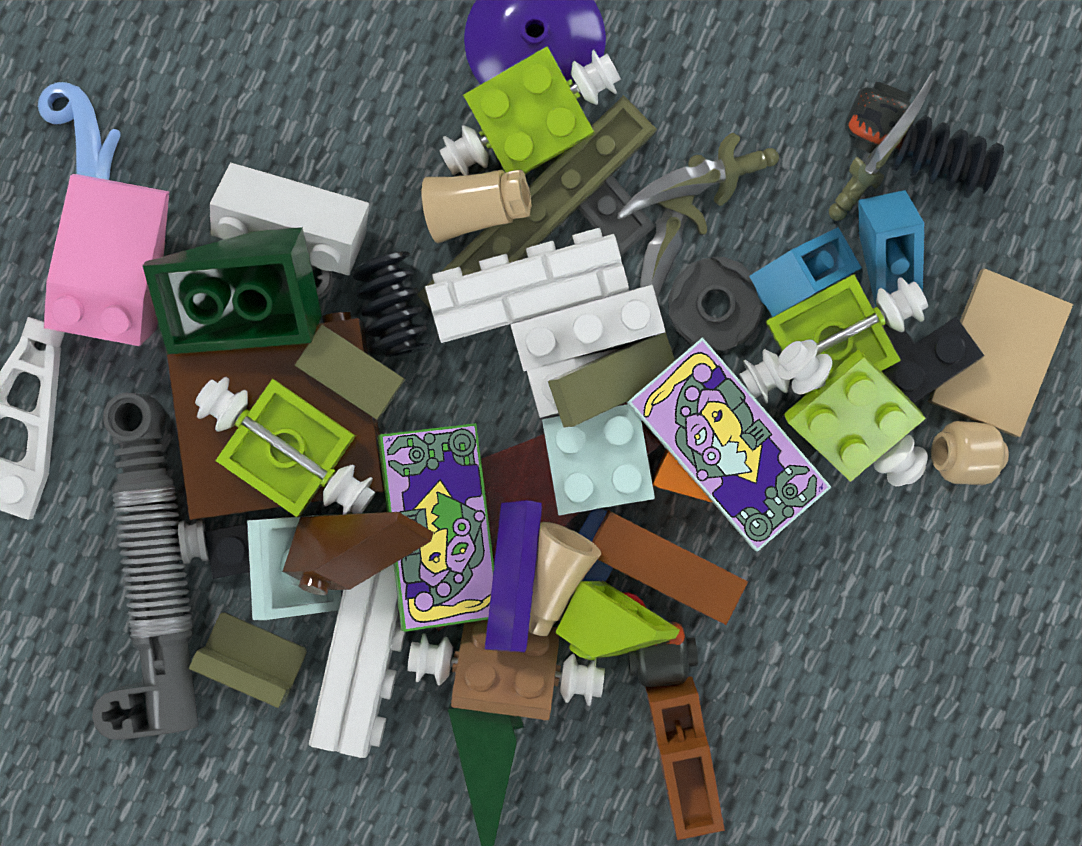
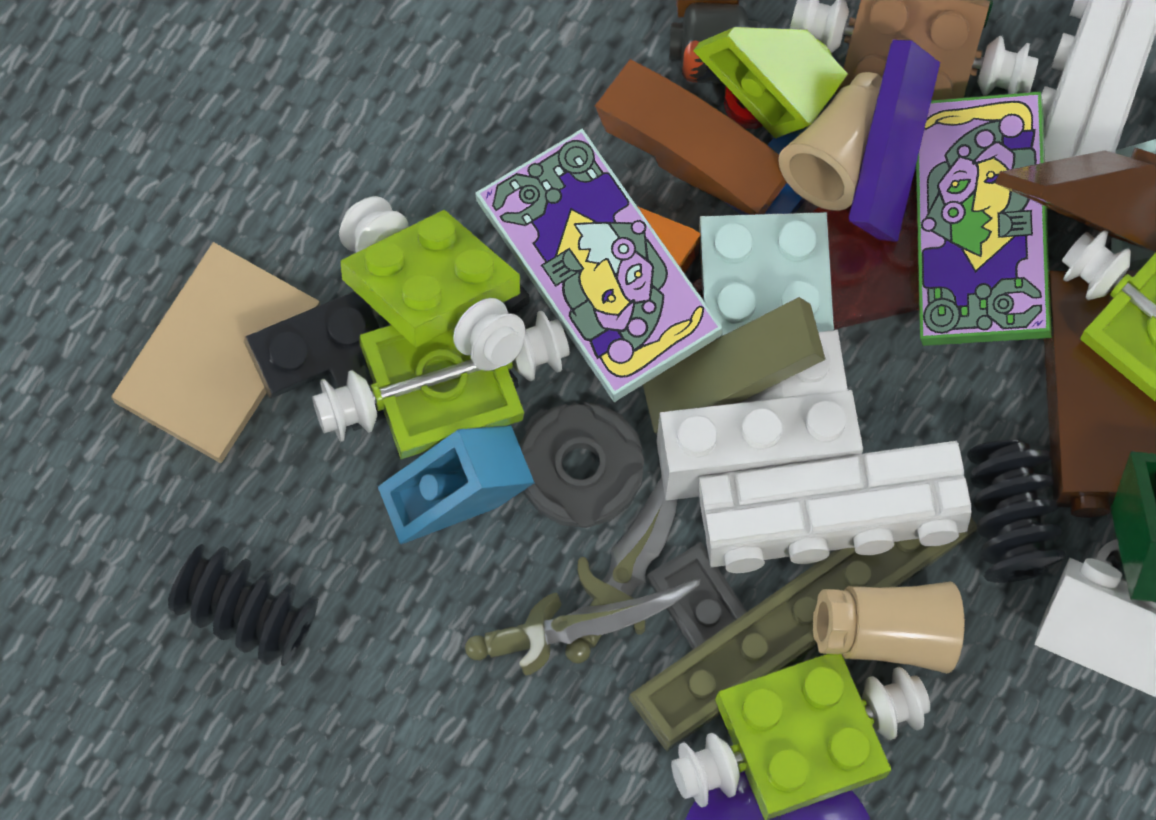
camera: 175 degrees left, 15 degrees down
olive tile [295,325,406,420] -> none
piece [829,70,936,221] -> none
pearl dark grey head [845,81,912,153] -> none
dark azure slope [858,190,924,307] -> none
tan head [931,421,1009,485] -> none

